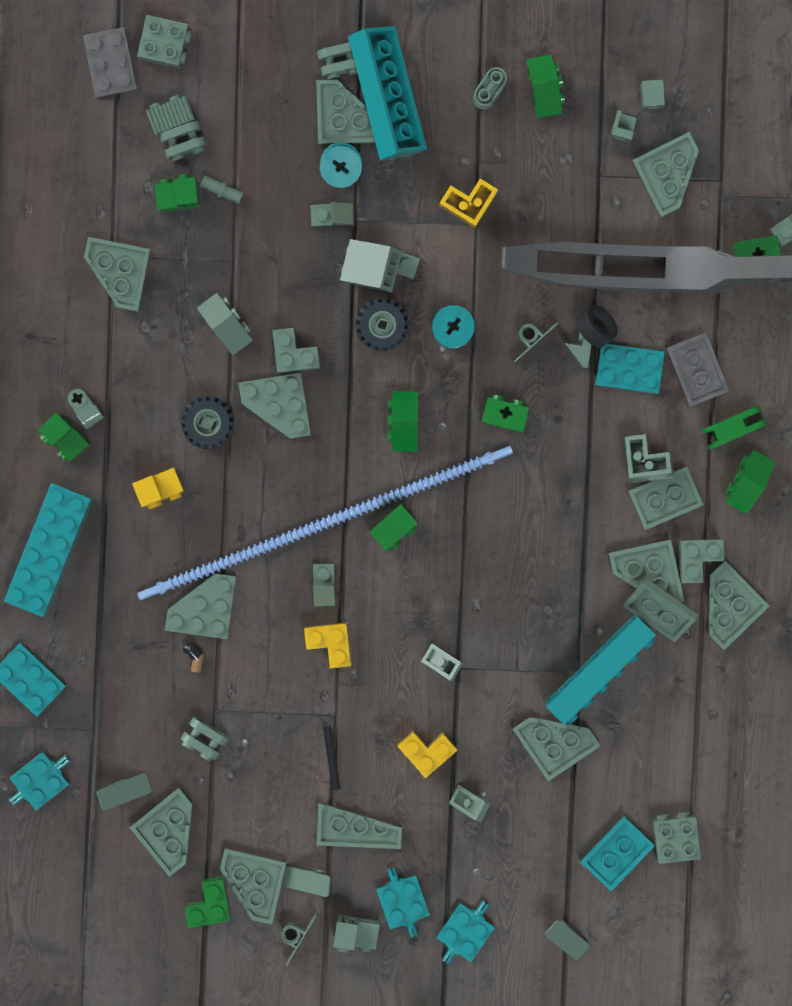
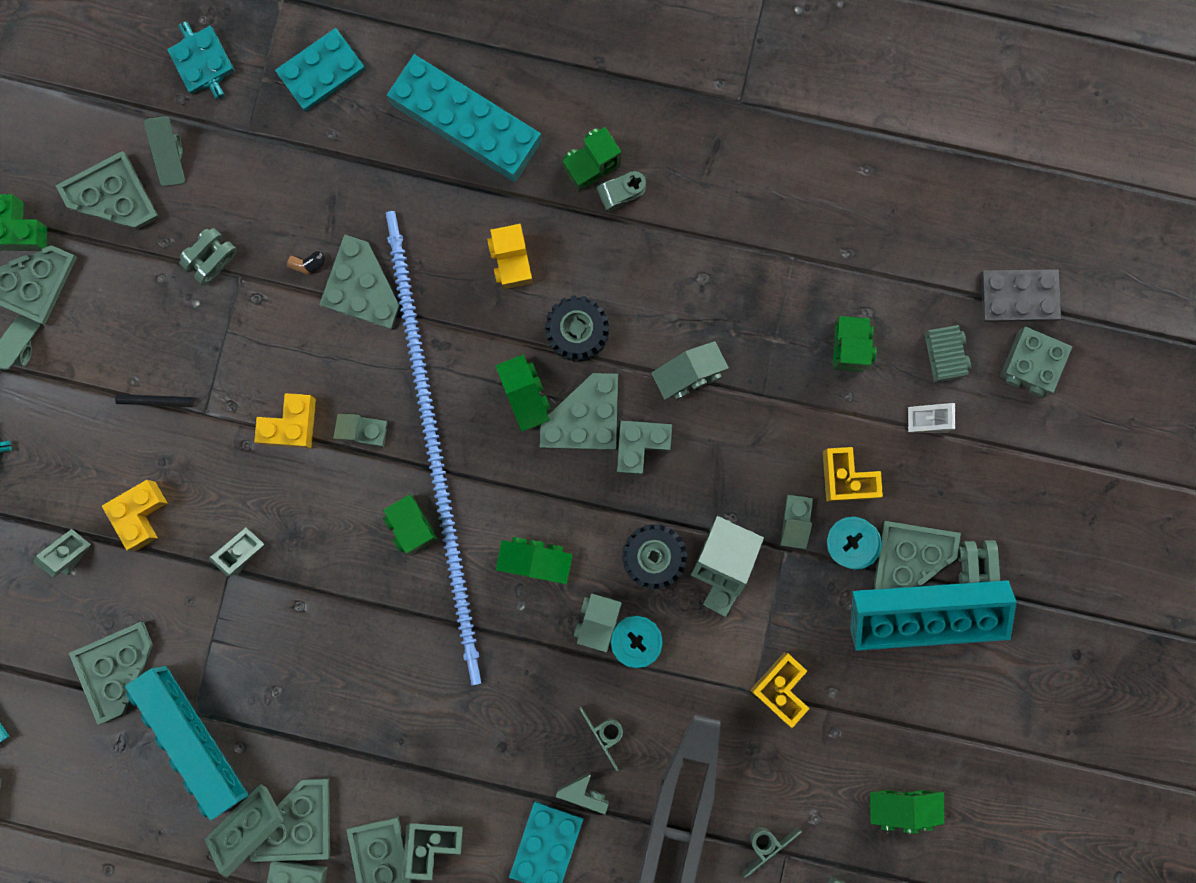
camera: 100 degrees right, 5 degrees down
sand green plate [84,237,151,312] -> none
sand green brick [159,121,207,162] -> none
sand green pin [200,175,244,205] -> none
sand green wing [317,802,402,849] -> none
sand green brick [473,67,507,110] -> none
green brick [481,395,529,433] -> none
black tyre [577,305,618,348] -> none
none -> green brick [495,354,551,432]
none -> sand green brick [573,593,622,652]
none -> sand green piece [742,827,802,878]
none -> yellow brick [823,447,883,502]
none -> white slope [908,403,955,433]

